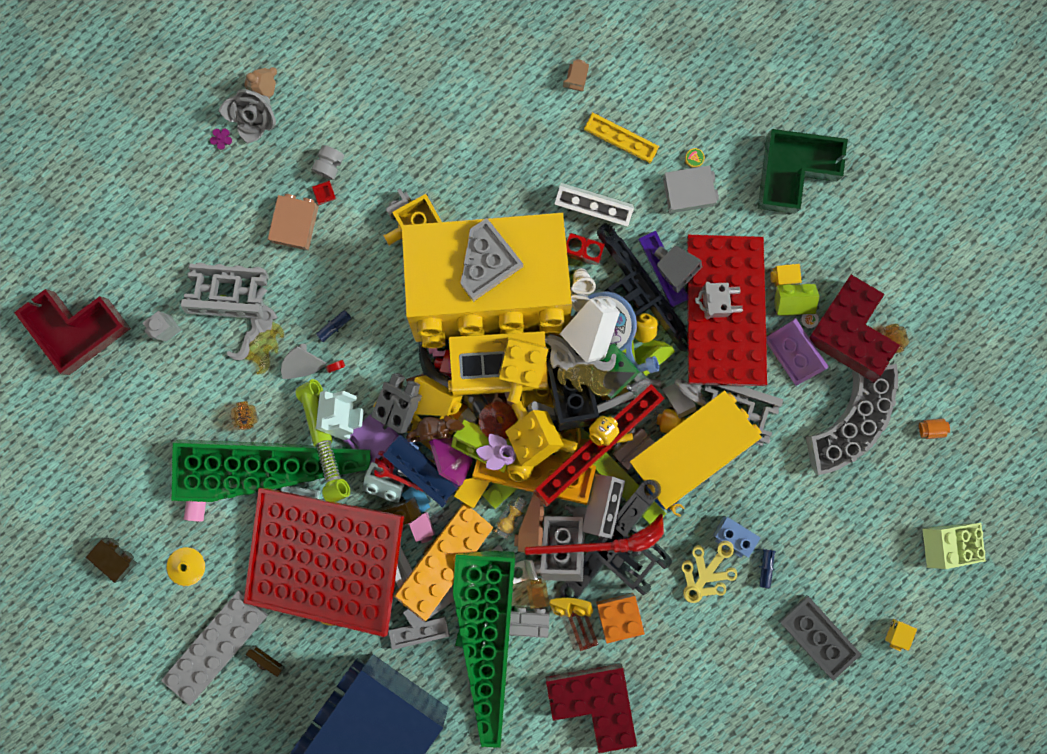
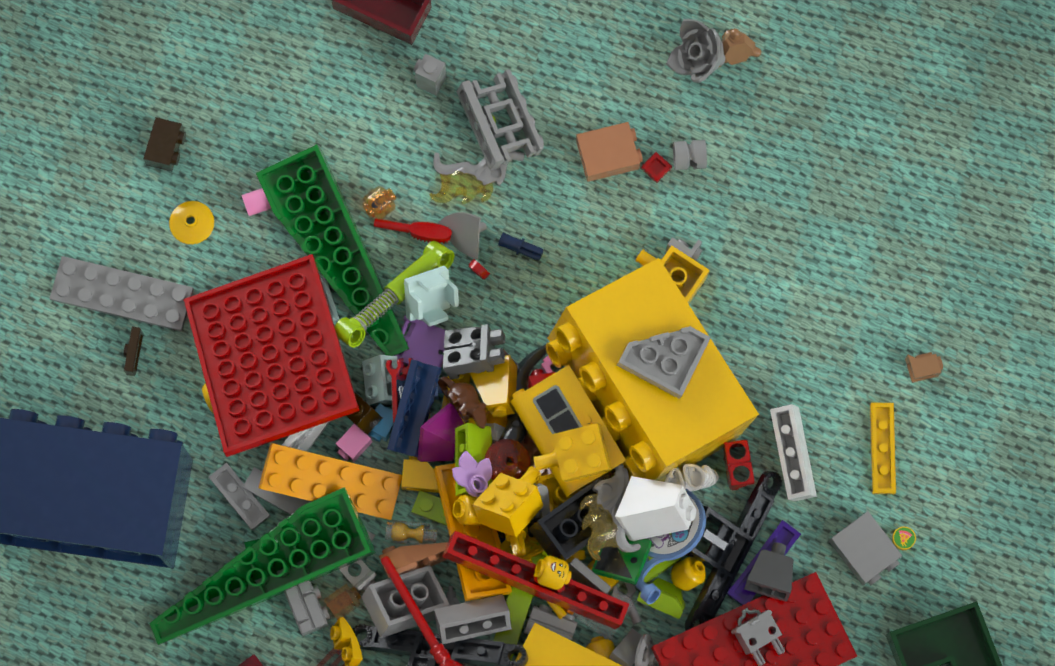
camera: 65 degrees right, 10 degrees down
magenta plant [210,128,232,150] -> none
none -> red piece [374,218,452,244]

